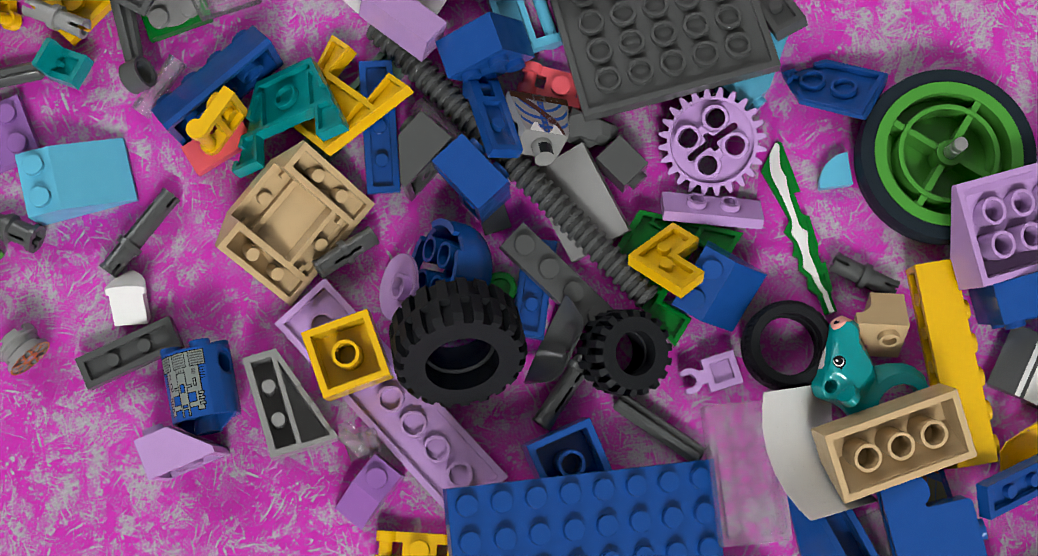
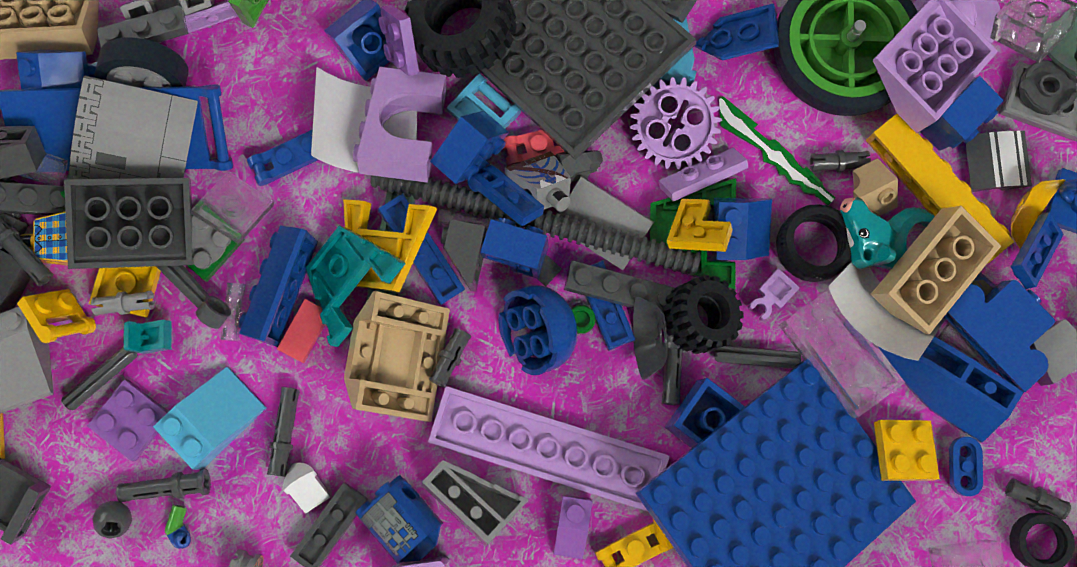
camera: 30 degrees left, 0 degrees up
yellow plate [186,86,248,156] -> none
yellow brick [301,309,394,401] -> none
clear piece [337,422,382,461] -> none
lavender dish [379,253,420,320] -> none
black tyre [389,277,528,407] -> none
dark grey brick [595,135,648,193] -> none
medium azure tile [818,152,853,191] -> none

